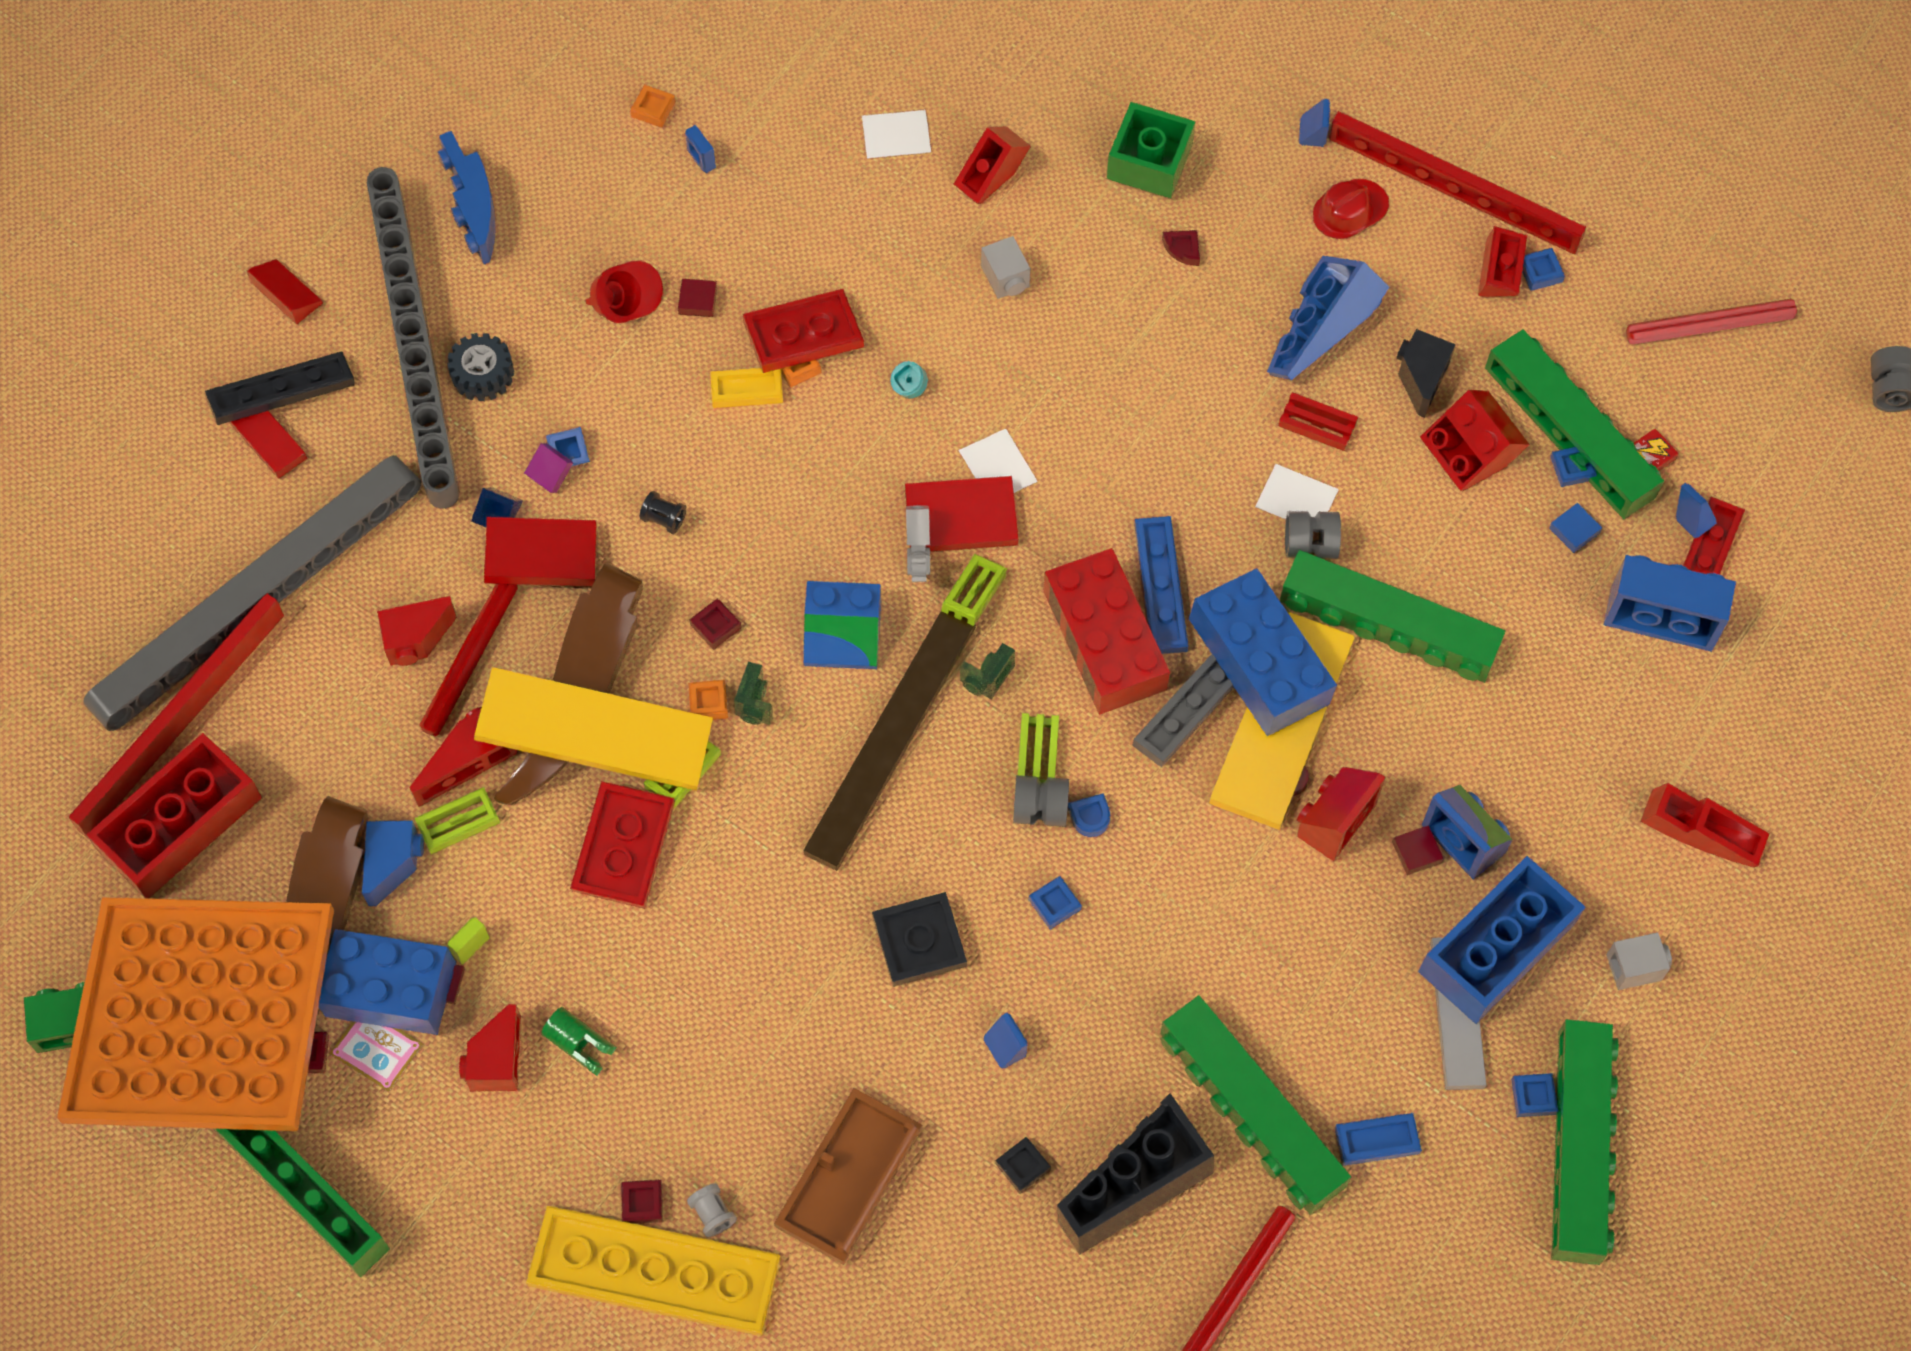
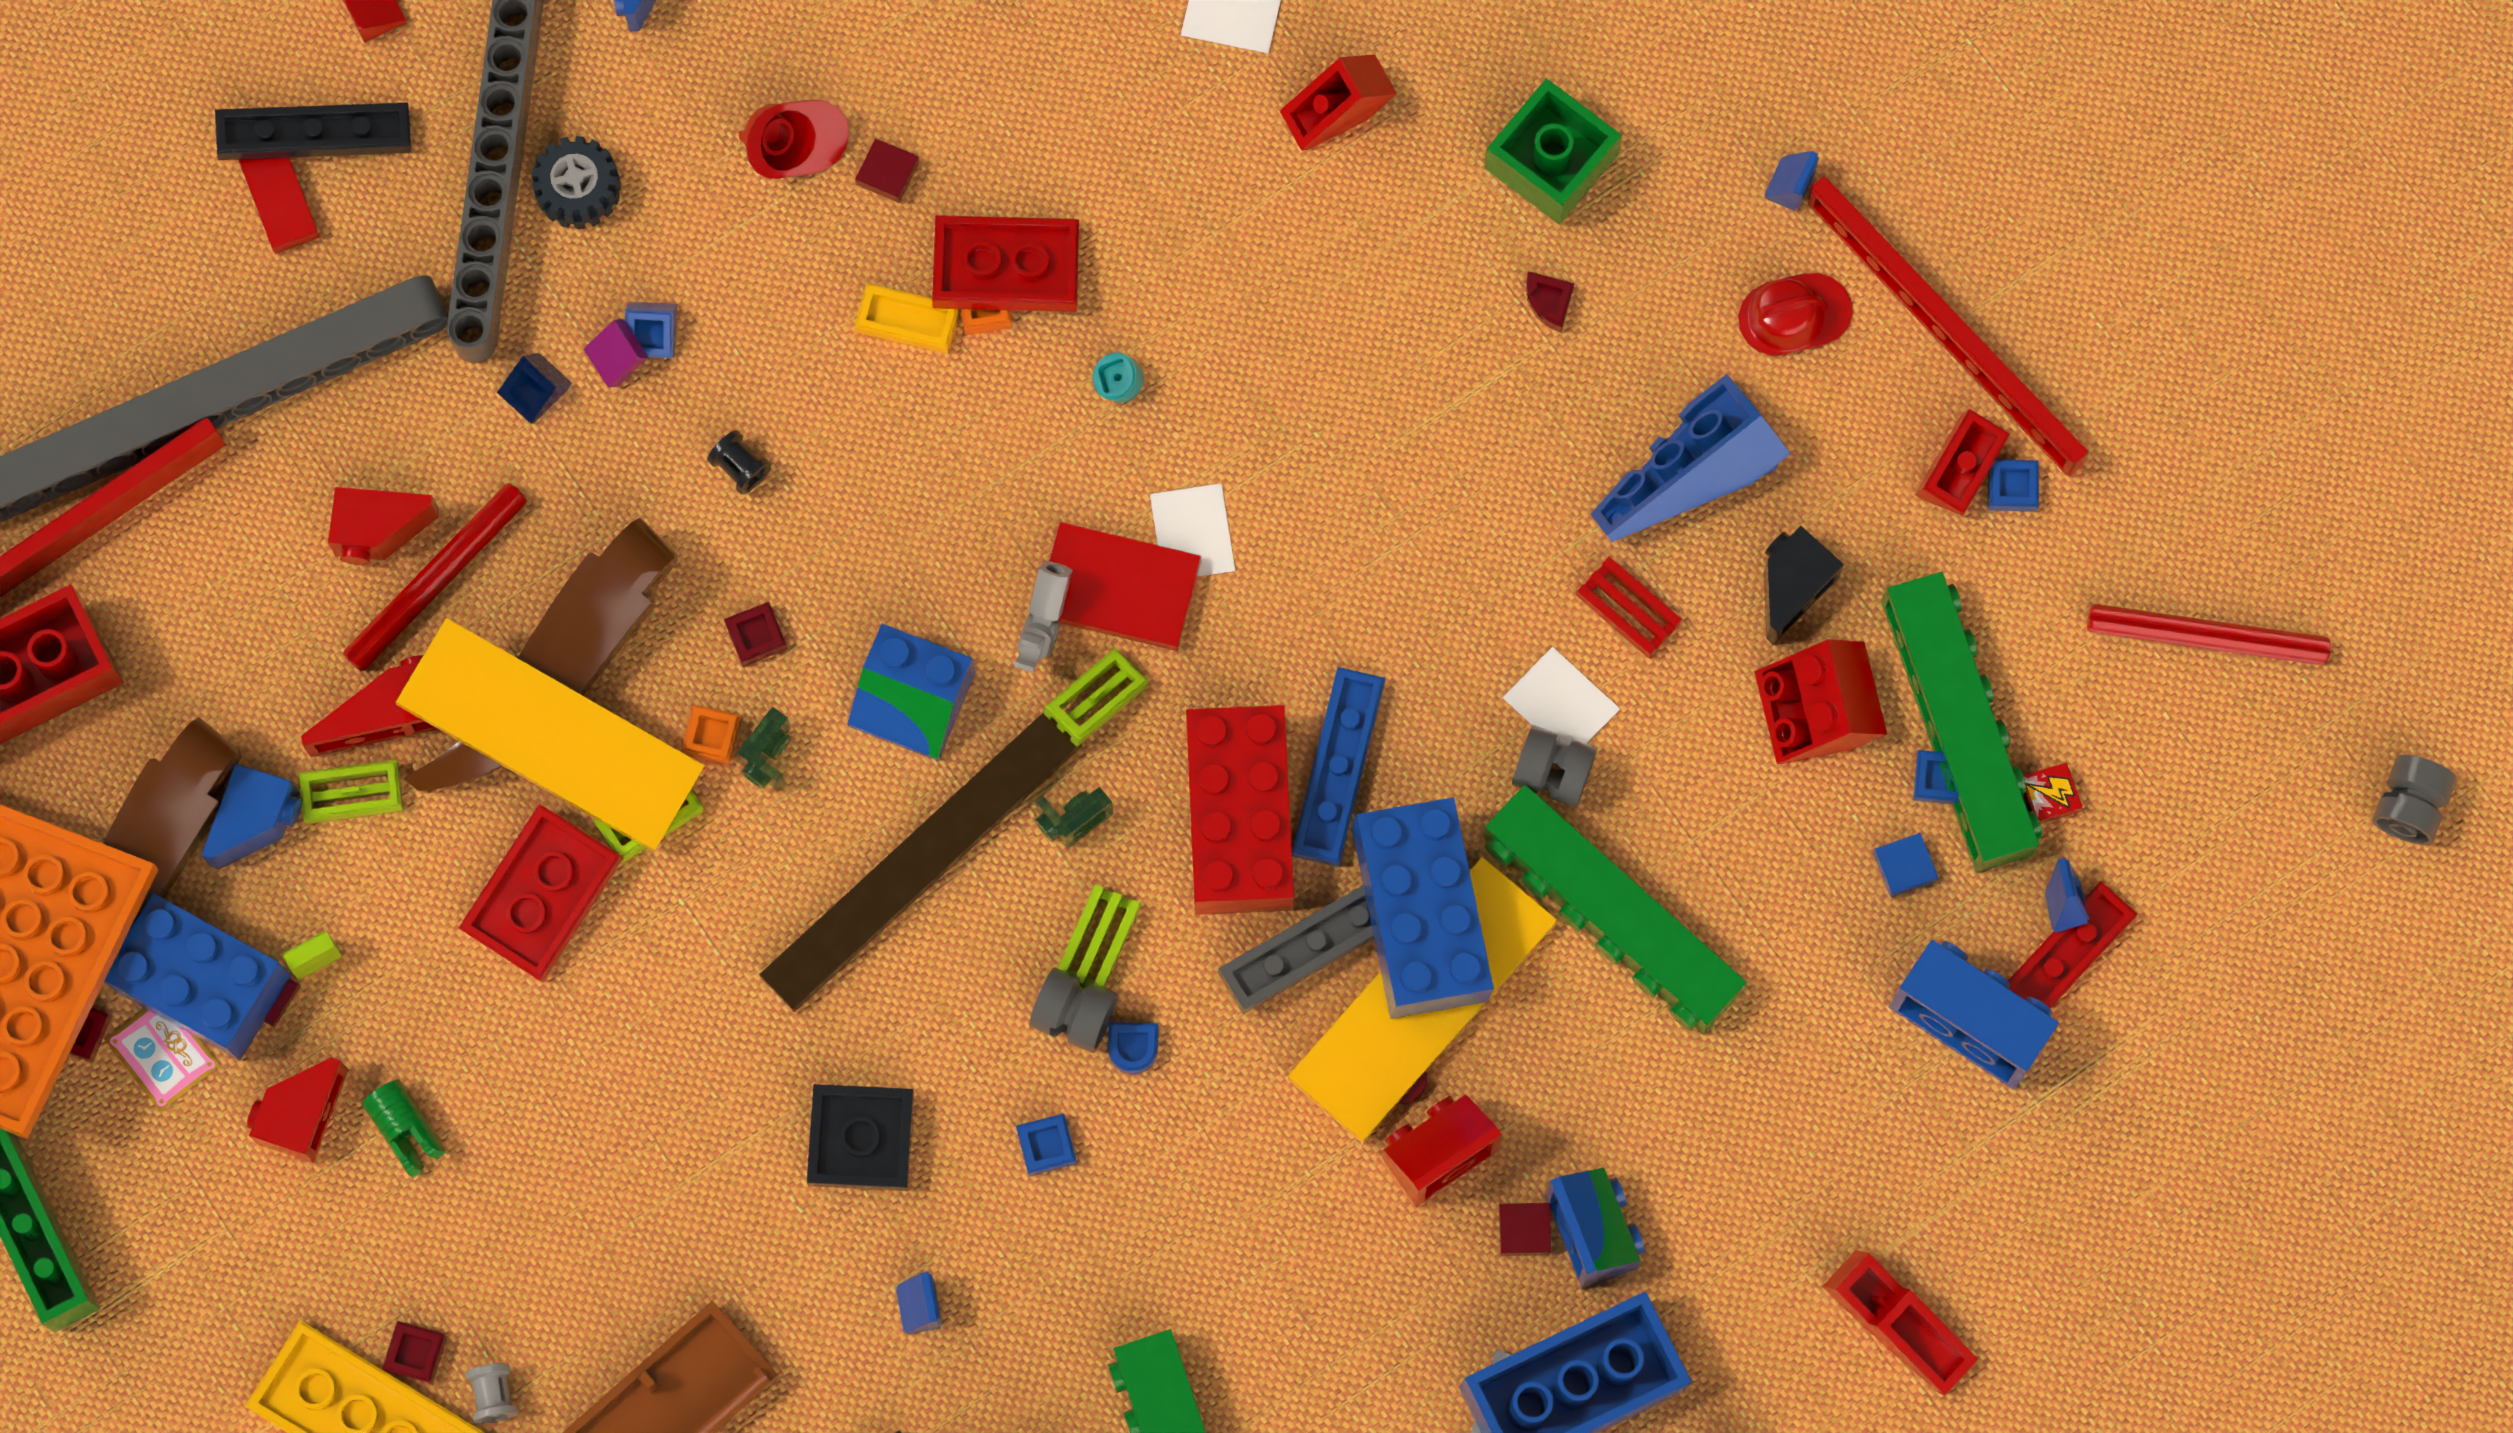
camera: 20 degrees right, 10 degrees up
red tile [484,517,597,586] -> none
light grey brick [981,236,1030,299] -> none

